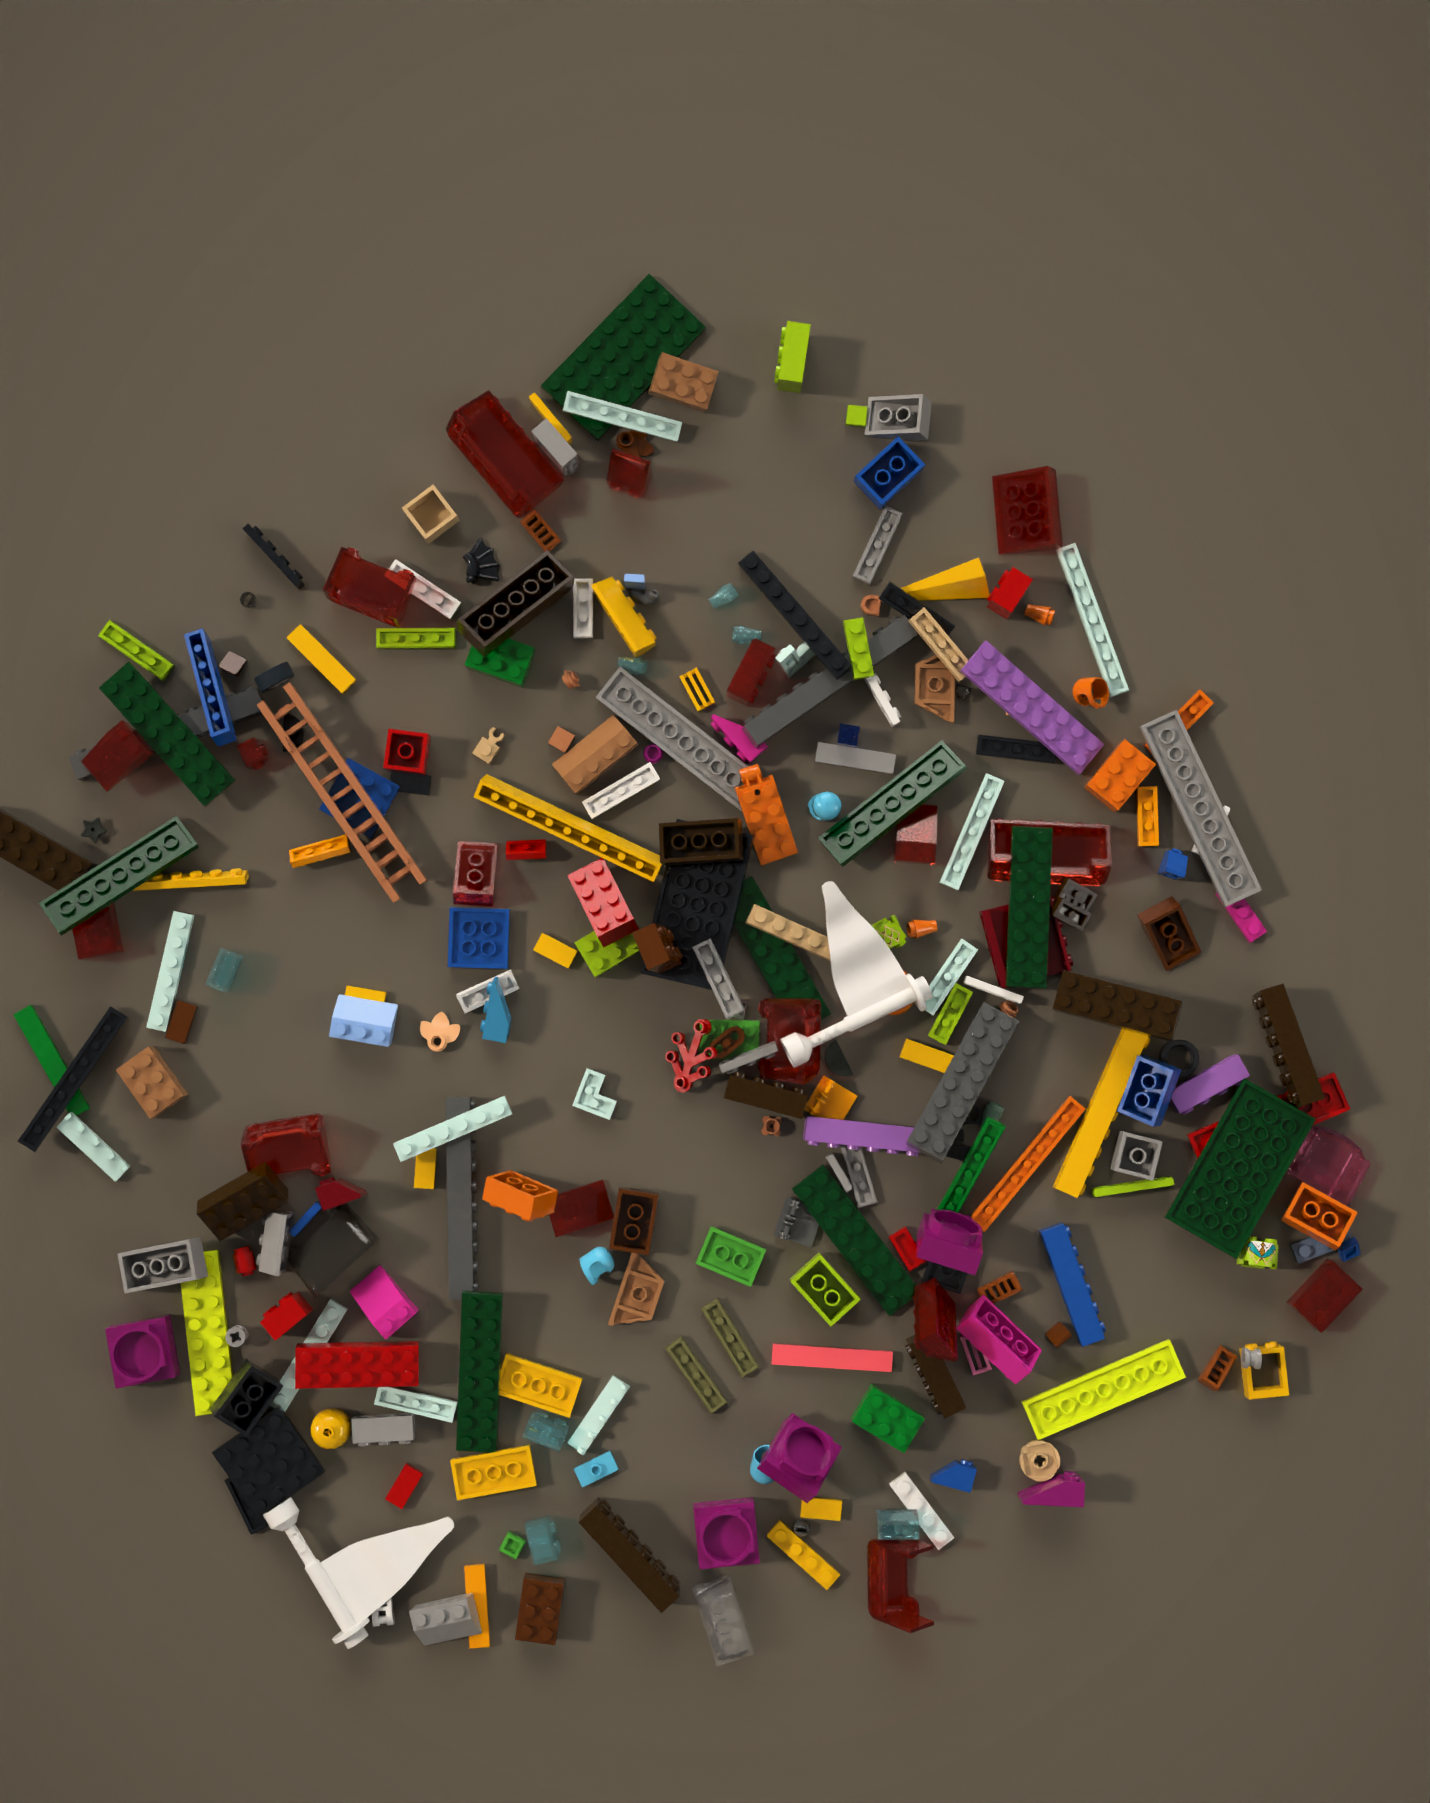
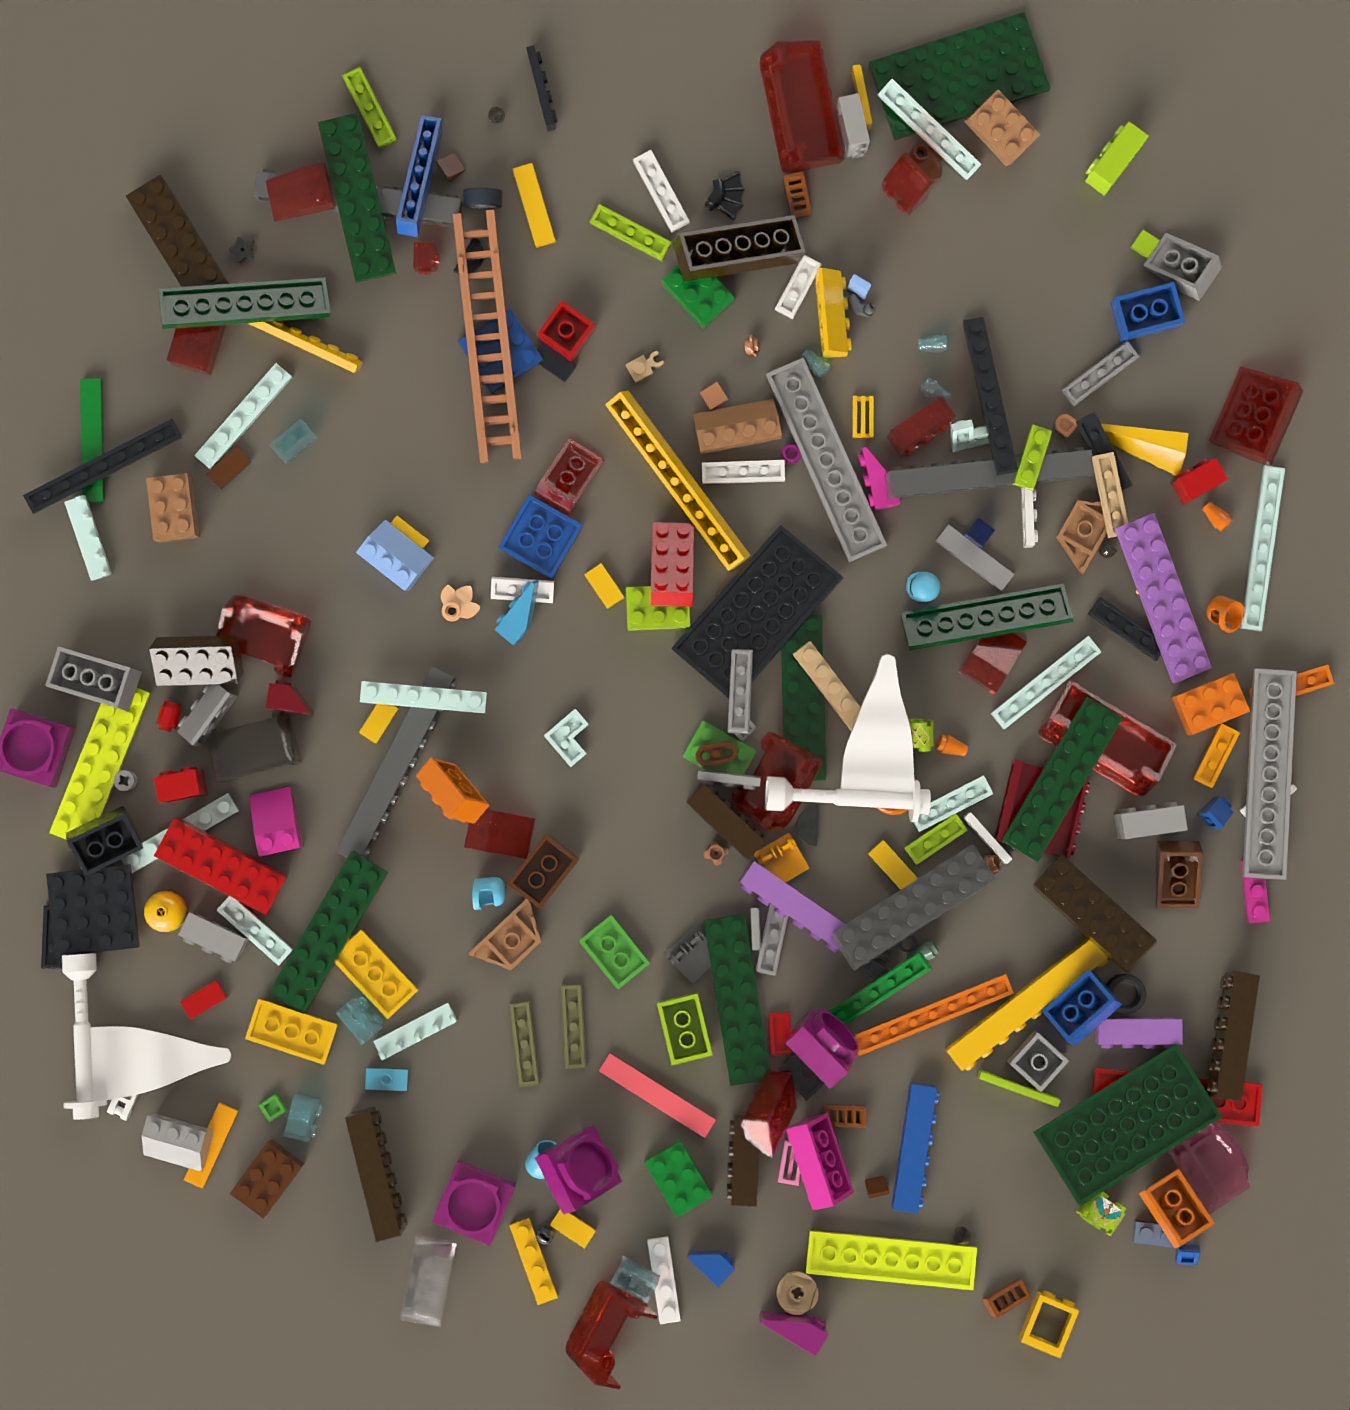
camera: 30 degrees right, 0 degrees up
light orange plate [289,834,350,868] -> none
blue tile [289,1201,322,1237] -> none
clear red windscreen [323,547,416,628] -> none
tan piece [402,484,460,544] -> none
red plate [506,839,547,860] -> none
reddish brown brick [632,923,682,974] -> none
dark brown brick [659,818,744,866] -> none
red plant [665,1019,717,1093] -> none
orange hinge [734,763,798,866] -> none
dark brown slope [1051,877,1098,931] -> none
light grey wheel [1241,1348,1262,1369] -> none
clear red brick [1286,1259,1363,1333] -> none
none -> clear smoke hinge [953,1227,972,1245]
none -> light grey brick [1114,802,1188,839]

